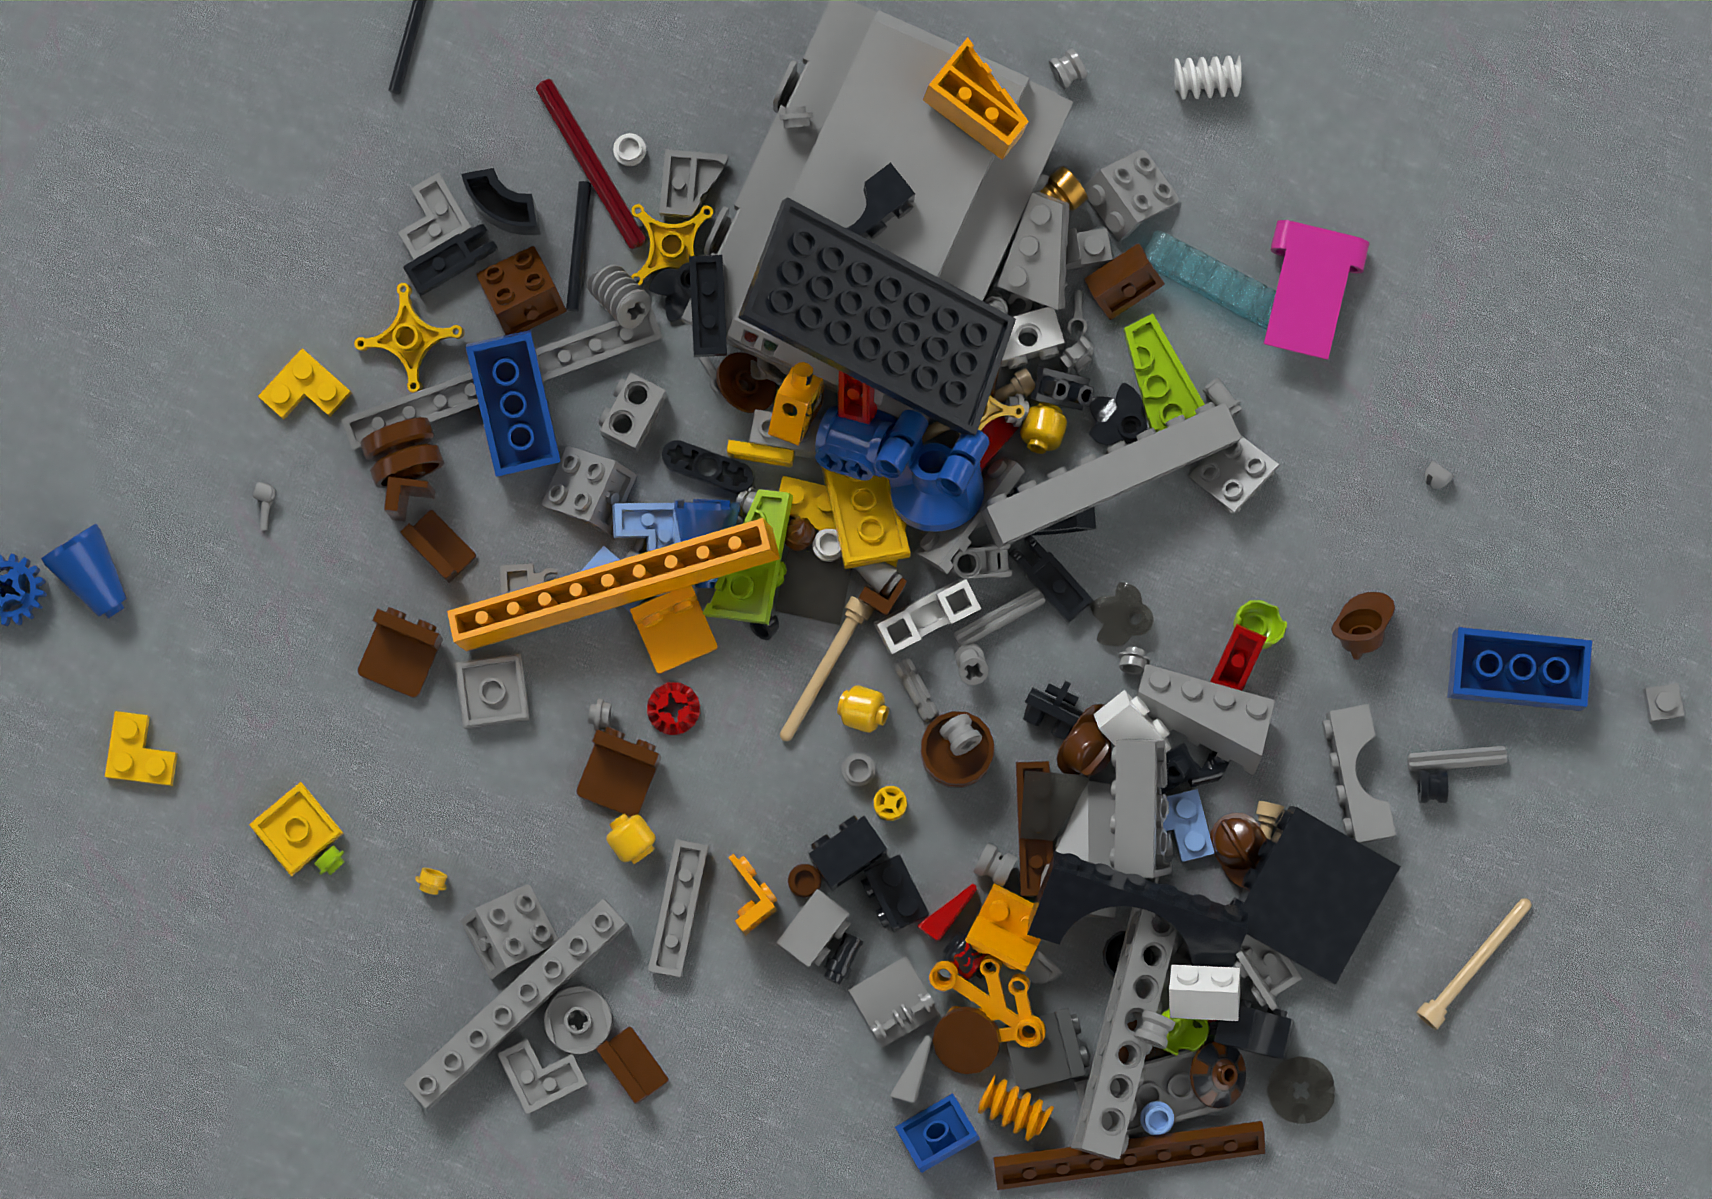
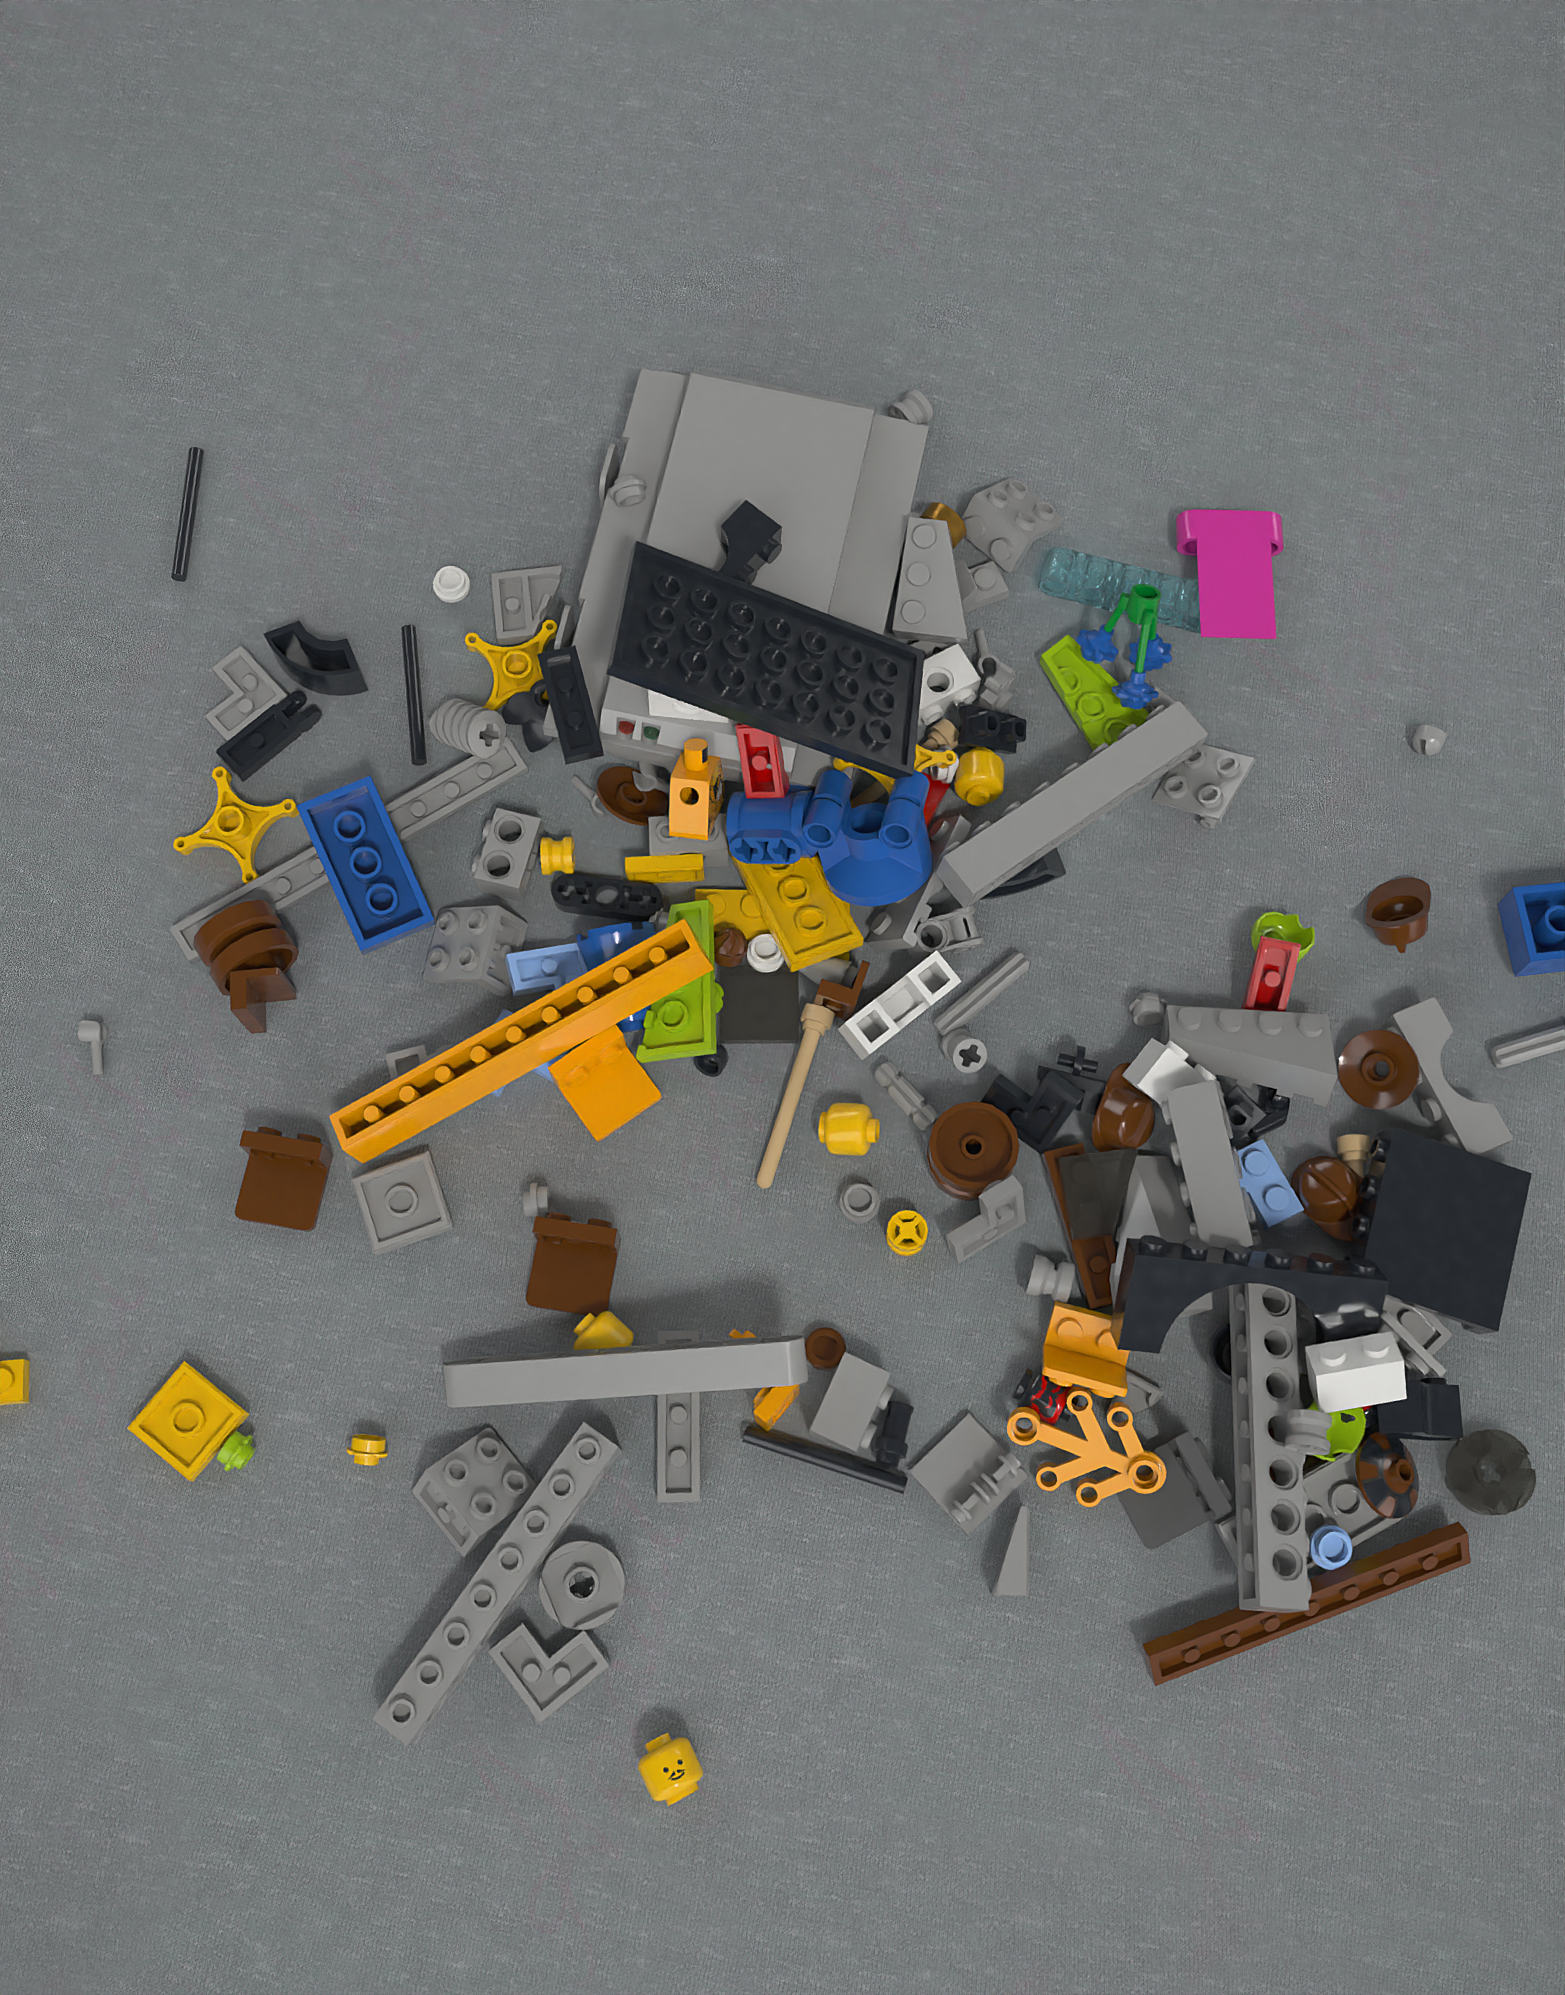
camera: 15 degrees left, 10 degrees down
yellow plate [258,348,352,420] -> none
reddish brown panel [400,510,476,583] -> none
reddish brown bracket [476,246,567,335] -> none
dark red axle [536,78,646,249] -> none
reddish brown panel [596,1027,669,1104] -> none
red gear [647,682,700,735] -> none
black brick [808,815,887,891] -> none
black bracket [861,854,929,933] -> none
blue slope [895,1093,980,1173] -> none
red slope [917,883,977,942] -> none
light orange wedge [923,37,1029,160] -> none
reddish brown tile [933,1006,1001,1074] -> none
light grey wheel [940,714,982,756] -> none
light orange piece [978,1074,1054,1141] -> none
black hinge [1009,535,1094,624] -> none
reddish brown panel [1085,243,1165,320] -> none
black plate [1089,383,1147,445] -> none
clear smoke plate [1090,582,1154,646] -> none
white piece [1174,55,1242,100] -> none
black wheel [1417,770,1448,803] -> none
none -> light grey beam [442,1335,808,1408]
none -> yellow wheel [540,837,575,875]
none -> yellow head [638,1732,703,1806]
none -> black bar [742,1426,908,1494]
none -> light grey plate [946,1175,1026,1264]
none -> black plate [981,1070,1084,1155]
none -> plant [1076,584,1172,709]
none -> reddish brown dish [1338,1029,1420,1110]

